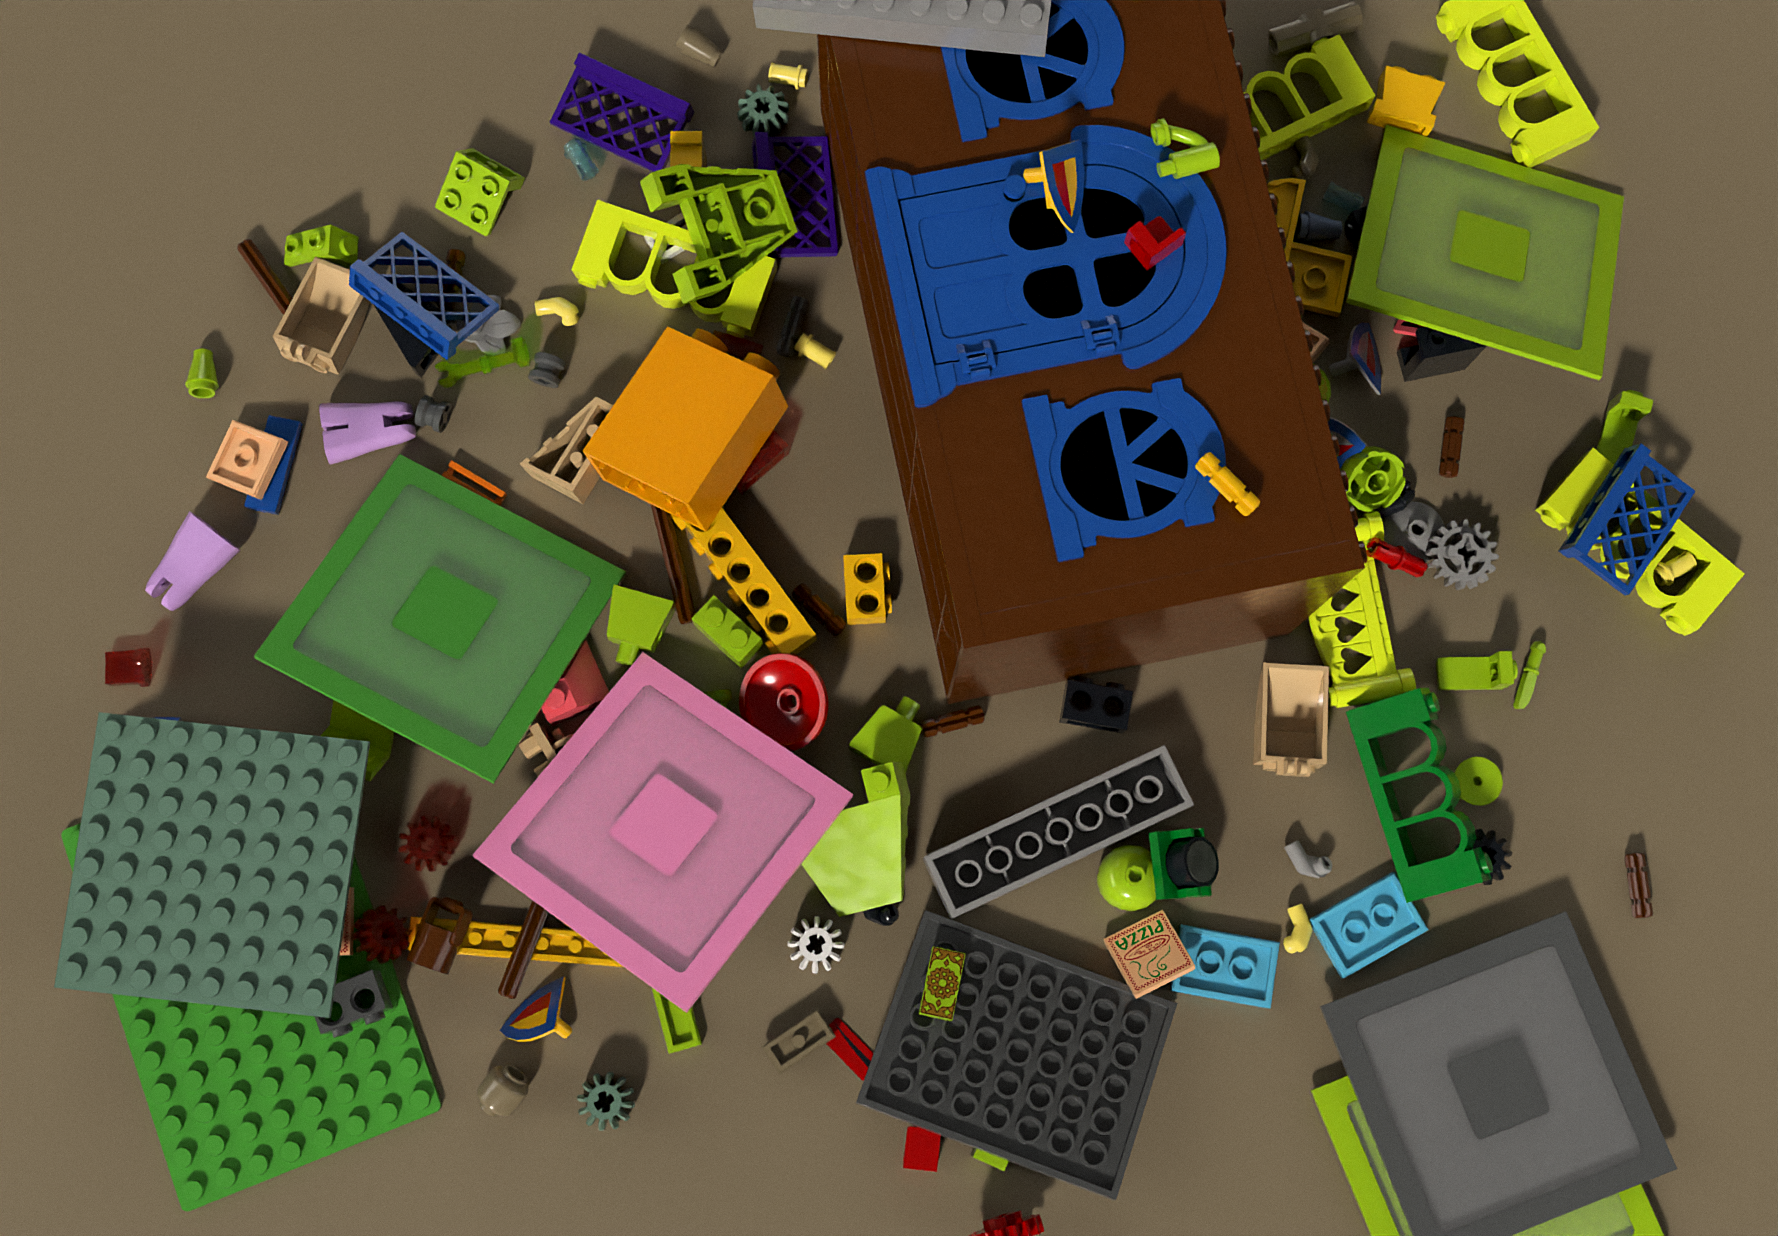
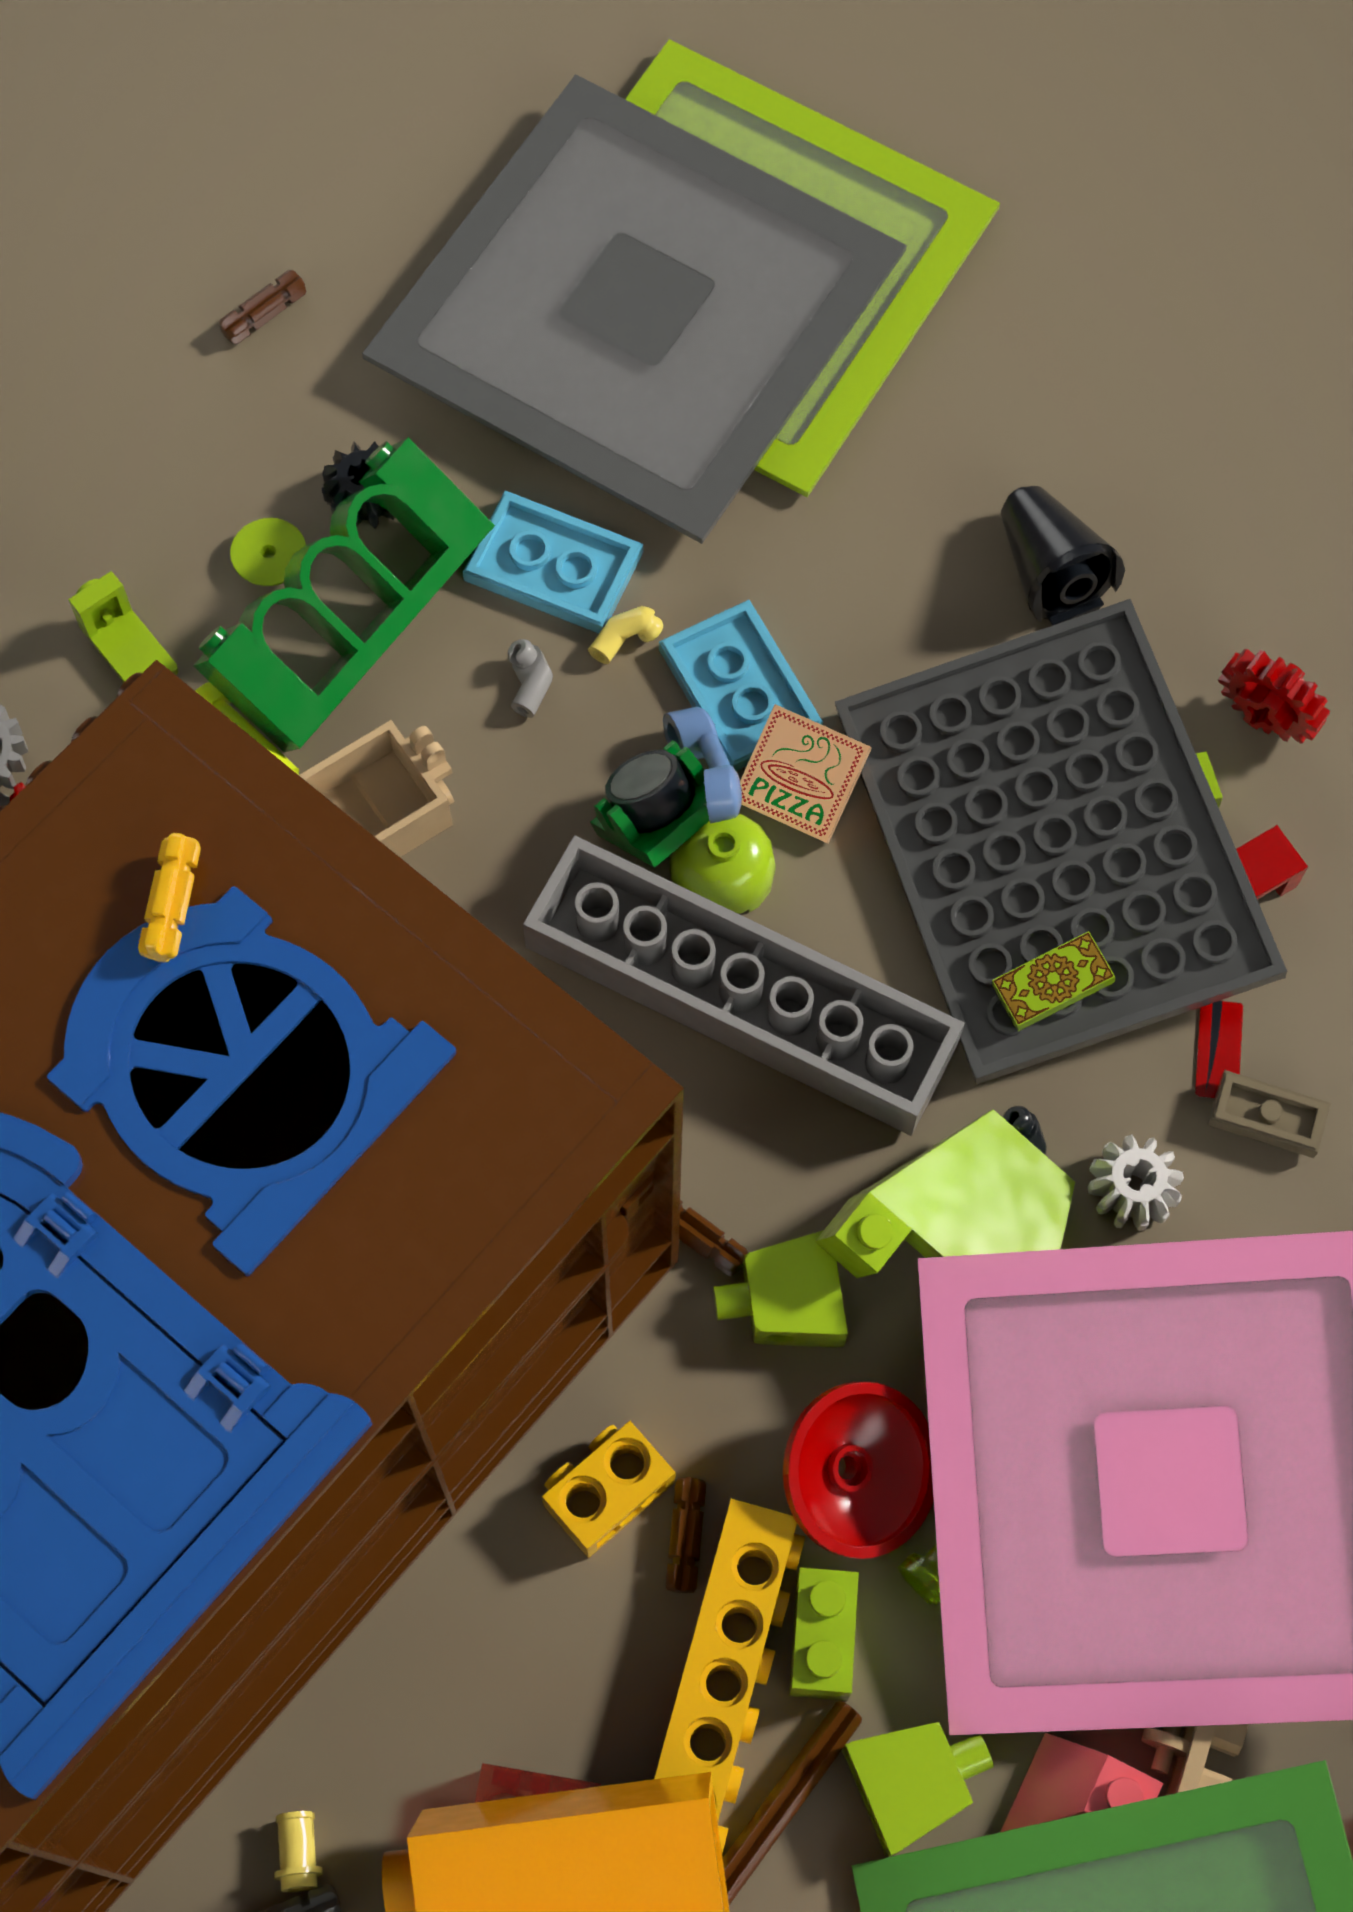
camera: 125 degrees left, 10 degrees down
lime piece [1513,641,1546,709] -> none
none -> medium blue piece [663,706,742,823]
none -> black cone [1001,486,1125,625]

